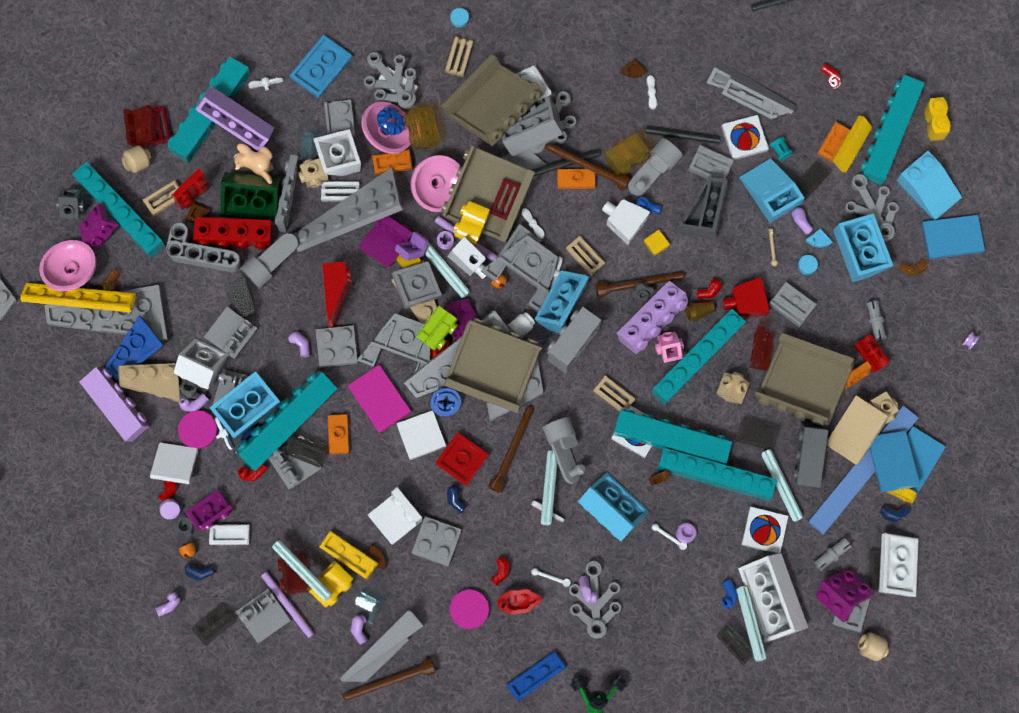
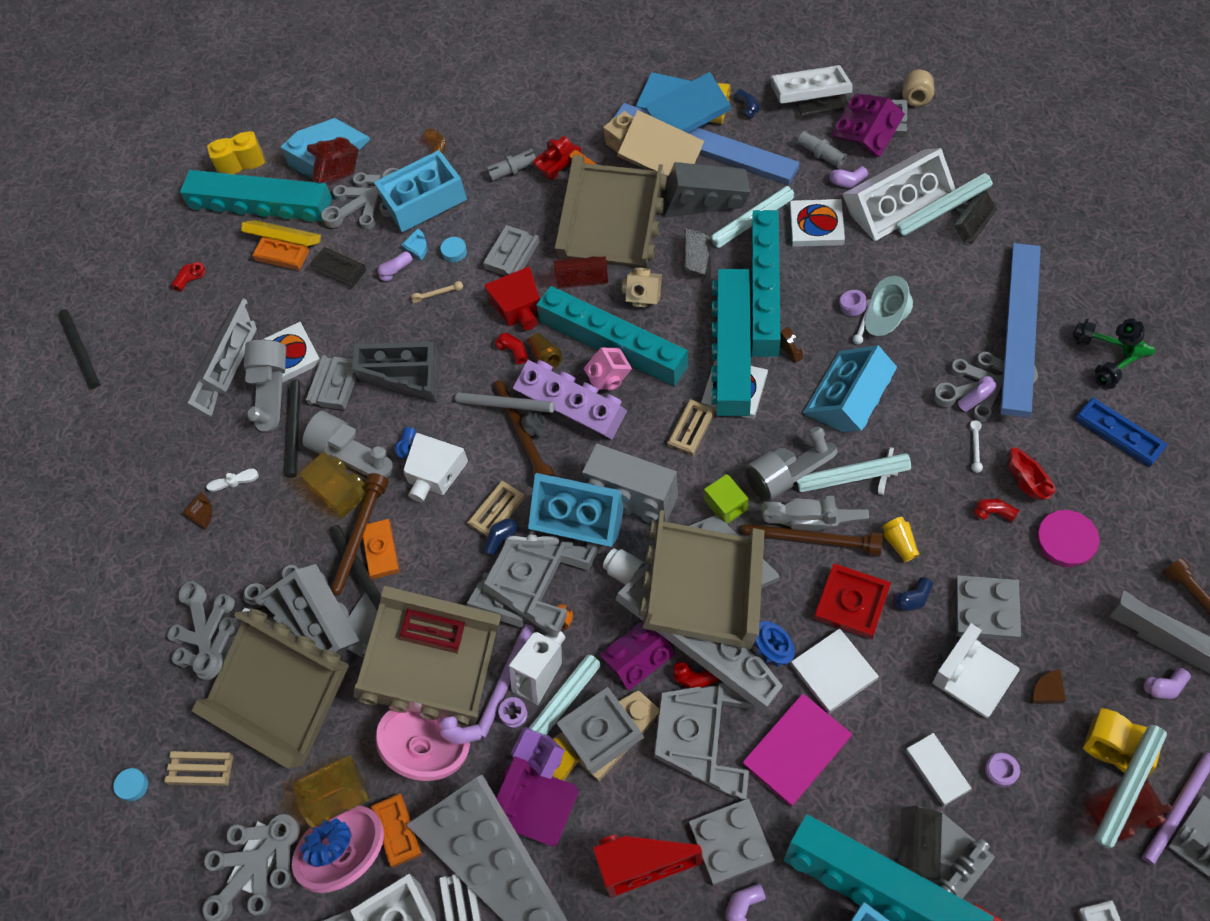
camera: 90 degrees left, 15 degrees down
yellow tile [319,531,378,580] -> none
orange plate [328,414,349,455] -> none
clear light blue tile [354,592,383,625] -> none
lime brick [416,306,458,351] -> none
yellow brick [453,201,490,245] -> none
white piece [521,208,544,239] -> none
yellow tile [643,230,670,256] -> none
blue arm [721,579,738,609] -> none
medium azure slope [739,159,805,223] -> none
teal bush [770,137,794,161] -> none
dark azure tile [922,215,985,259] -> none
lavender bush [962,331,980,350] -> none
none -> light grey plant [168,581,240,680]
none -> light grey piece [244,339,287,432]
none -> clear red bracket [307,137,359,183]
none -> lavender arm [440,717,481,744]
none -> light grey bar [455,392,555,413]
none -> dark blue arm [483,518,517,555]
none -> lime panel [704,475,749,524]
none -> light grey animal [761,496,869,531]
none -> lavender arm [829,166,868,189]
none -> light aqua piece [865,275,913,336]
none -> yellow cone [882,517,920,563]
none -> white tile [905,733,972,807]
none -> lavender tile [985,753,1020,787]
none -> medium blue tile [1000,243,1041,418]

